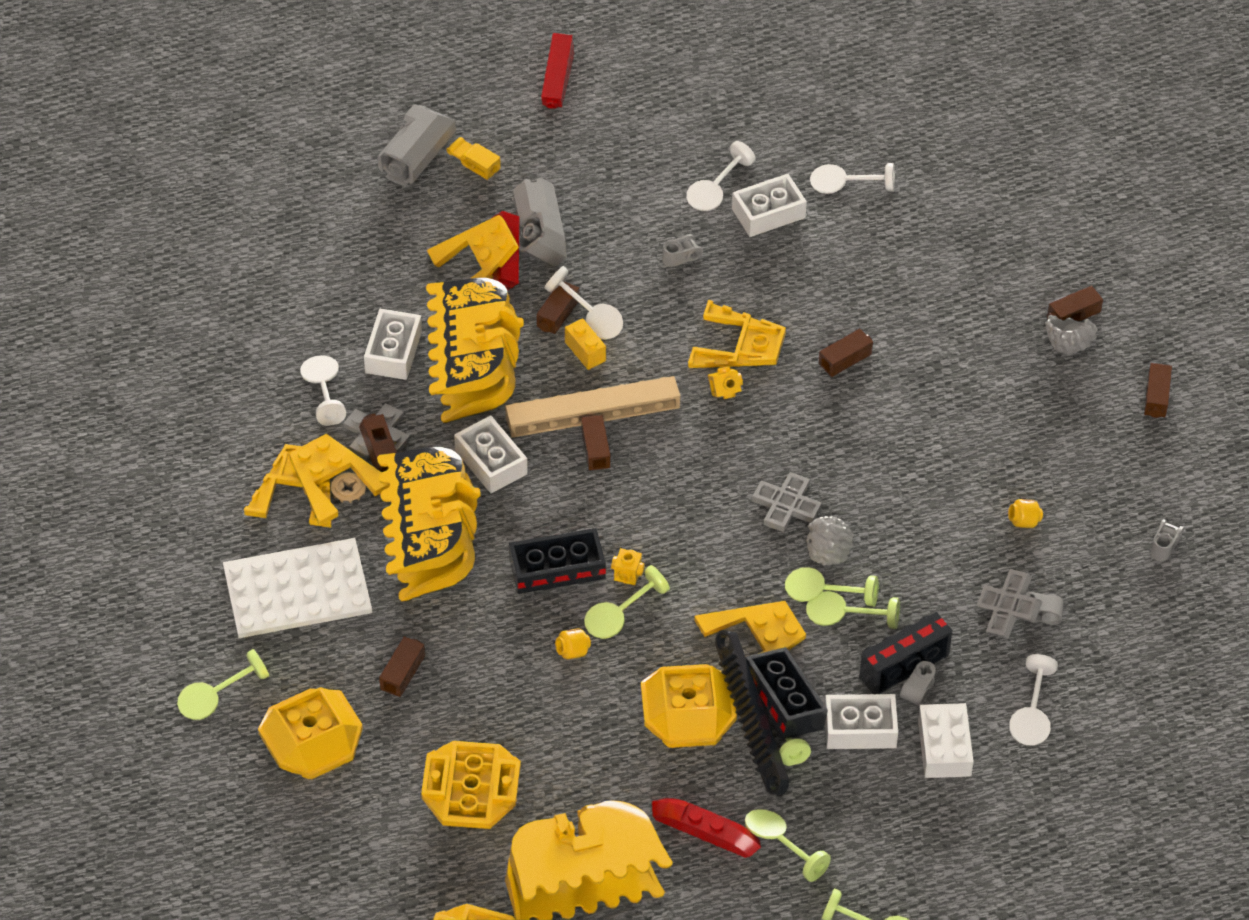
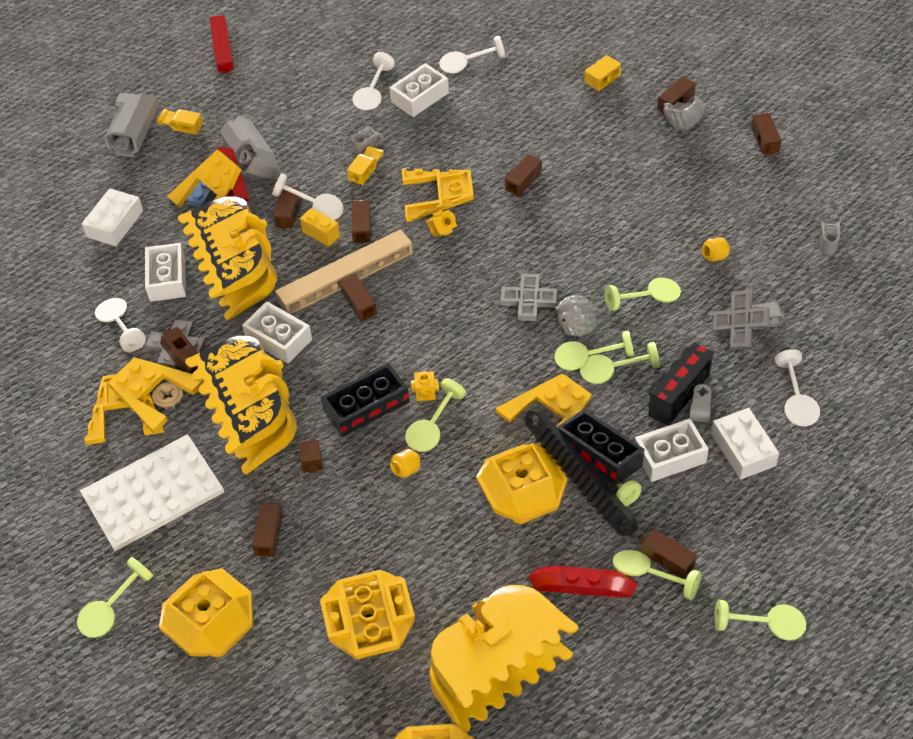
camera: 15 degrees left, 0 degrees up
none -> white brick [82,188,143,246]
none -> medium blue plate [187,181,213,207]
none -> reddish brown brick [299,440,323,473]
none -> yellow piece [347,146,384,185]
none -> reddish brown brick [351,200,371,243]
none -> yellow brick [584,55,621,91]
none -> yellowish green piece [604,278,681,311]
none -> reddish brown brick [640,529,697,579]

